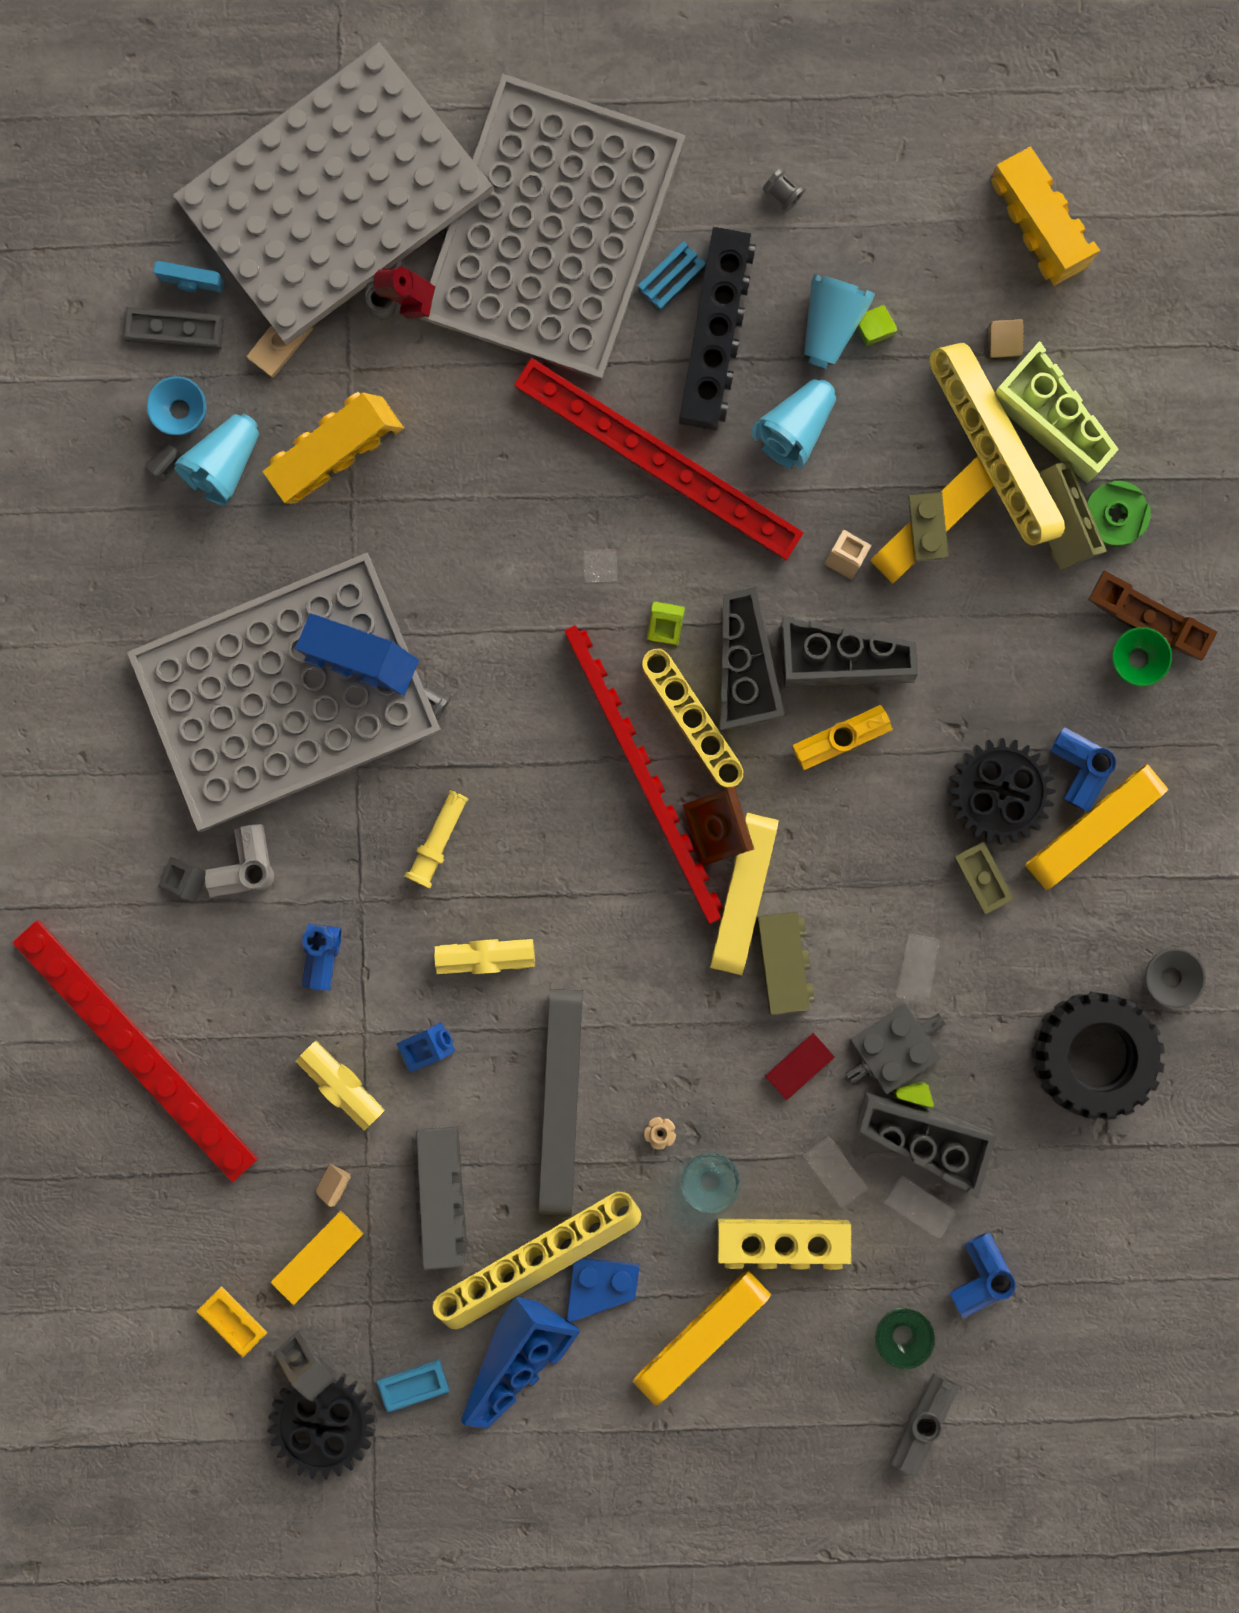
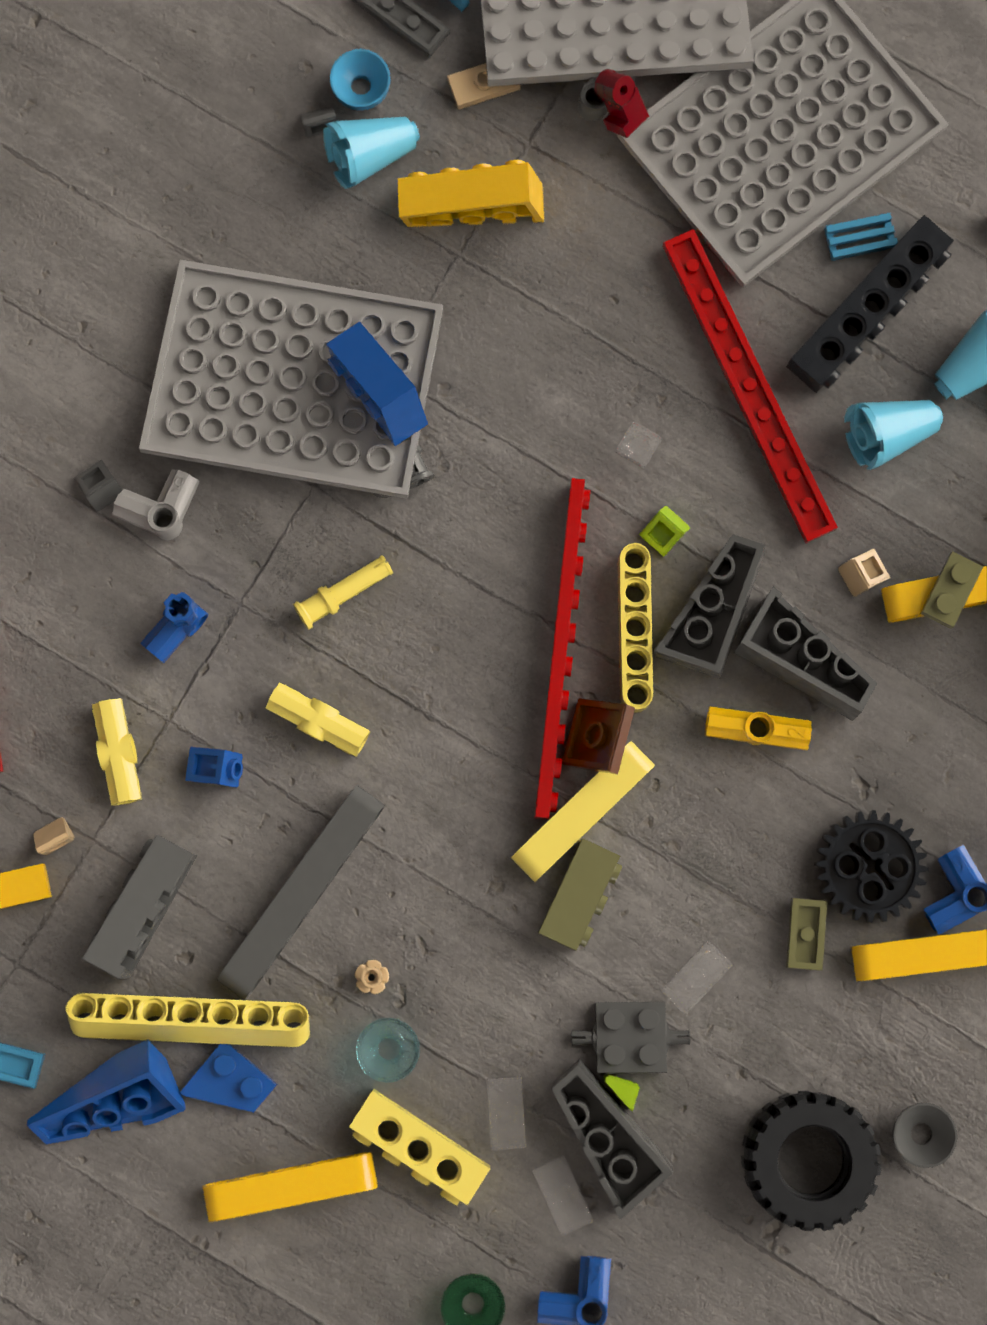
camera: 25 degrees right, 5 degrees down
dark red tile [764,1032,835,1101] -> none

